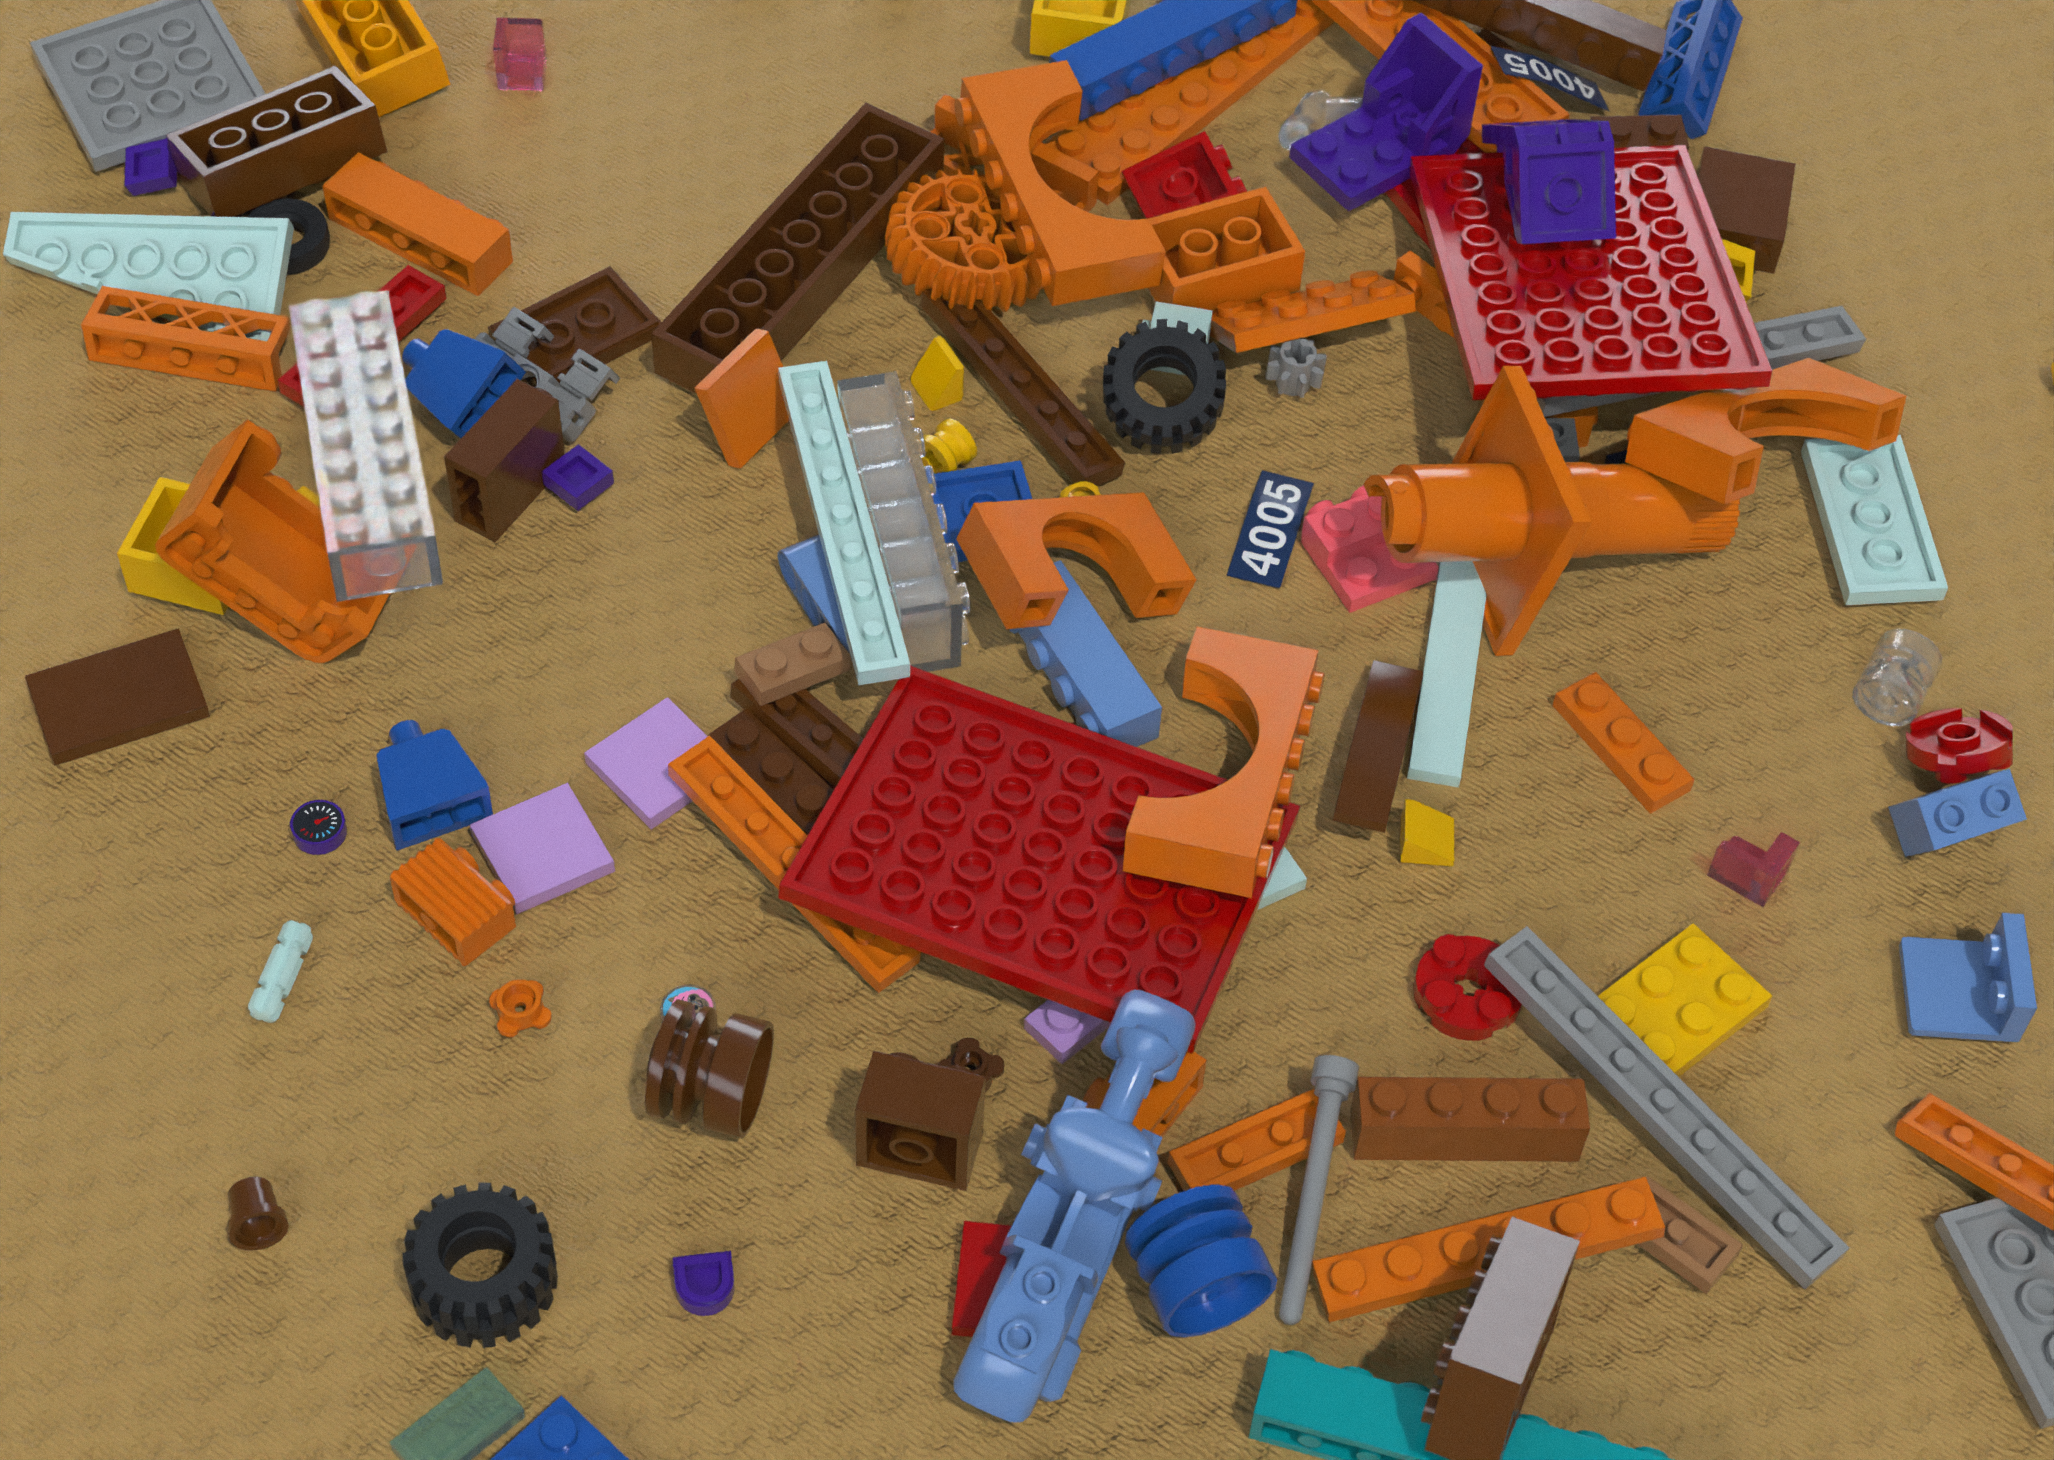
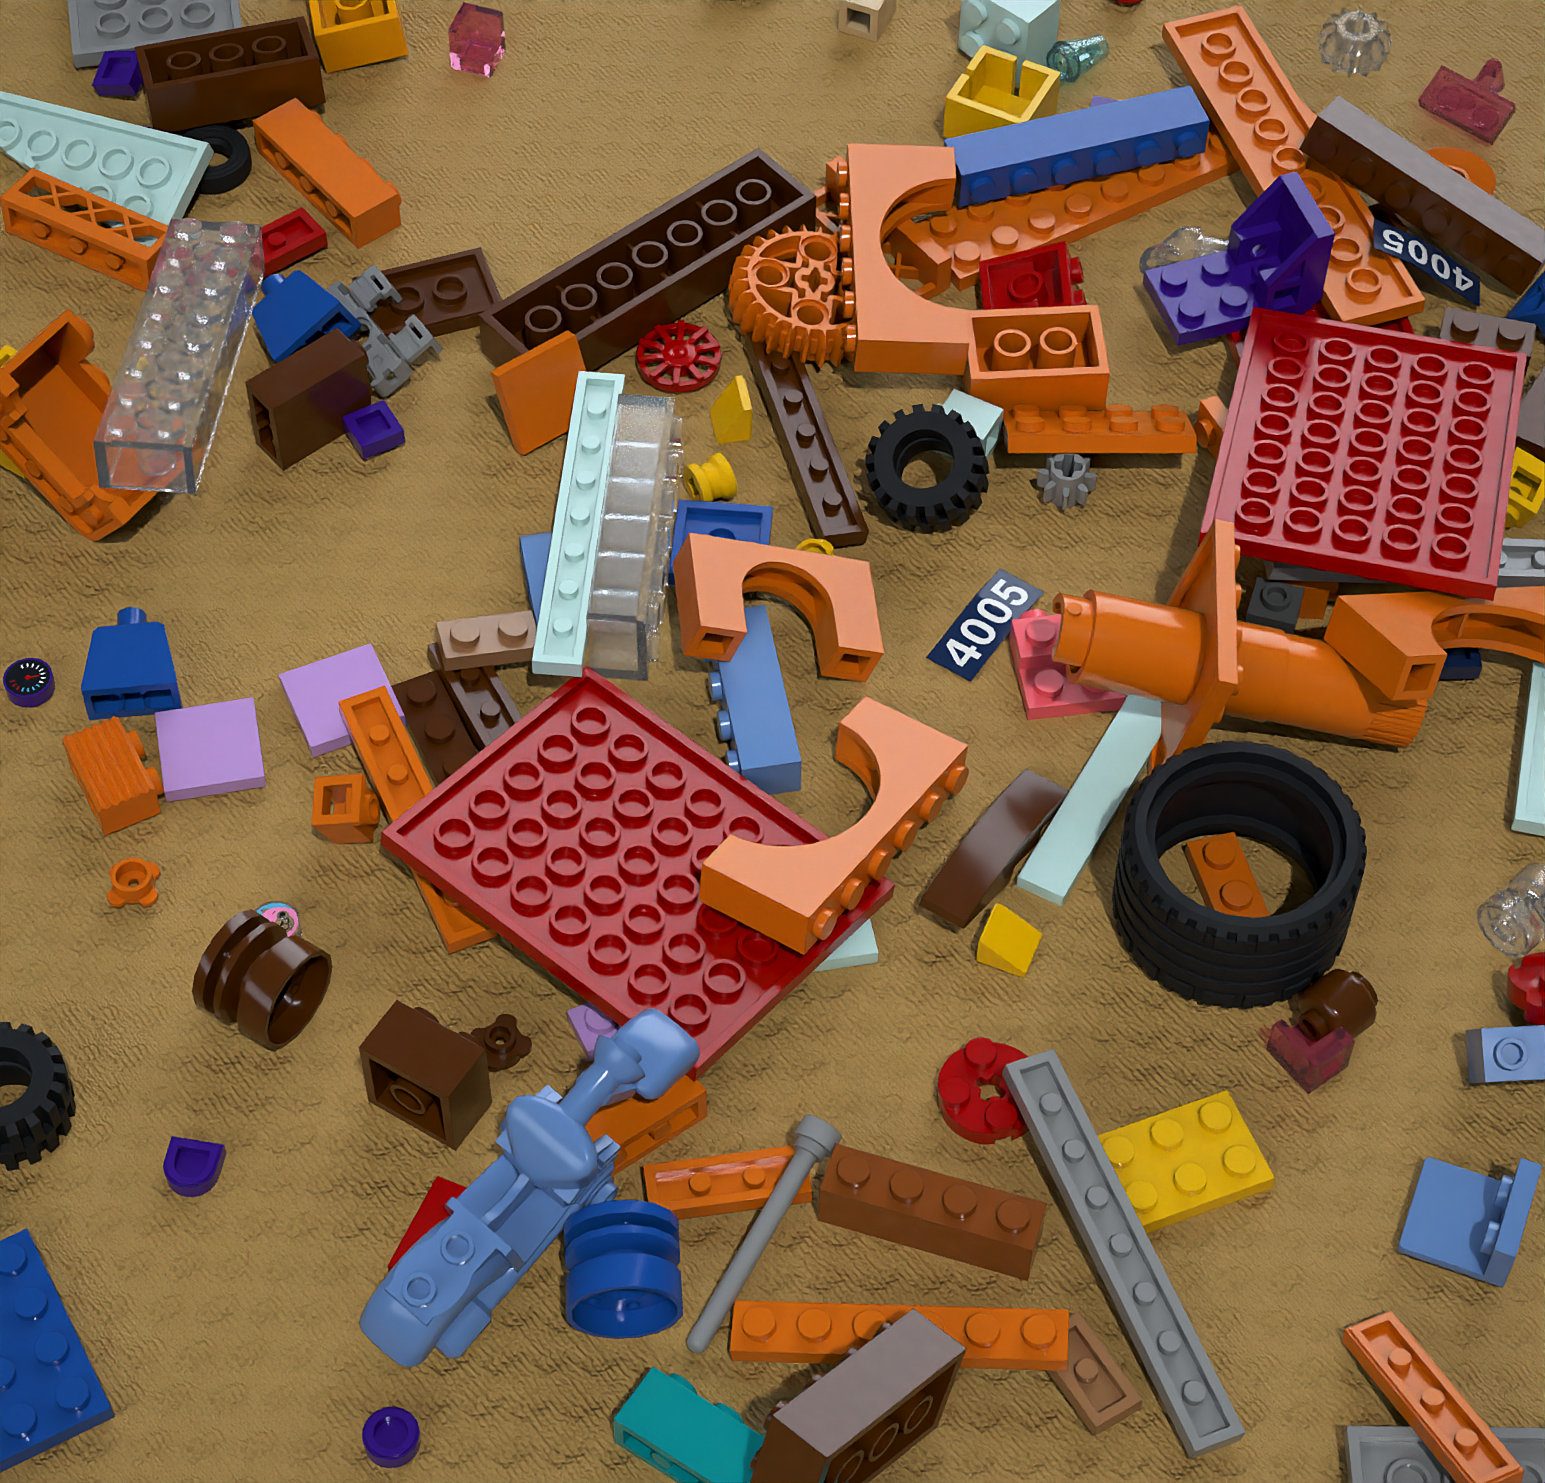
camera: 20 degrees right, 0 degrees up
dark purple bracket [1482,119,1616,244] -> none
none -> orange brick [311,774,380,844]
none -> red wheel [636,320,722,392]
none -> black tyre [1112,741,1367,1009]
none -> reddish brown head [1298,969,1378,1048]

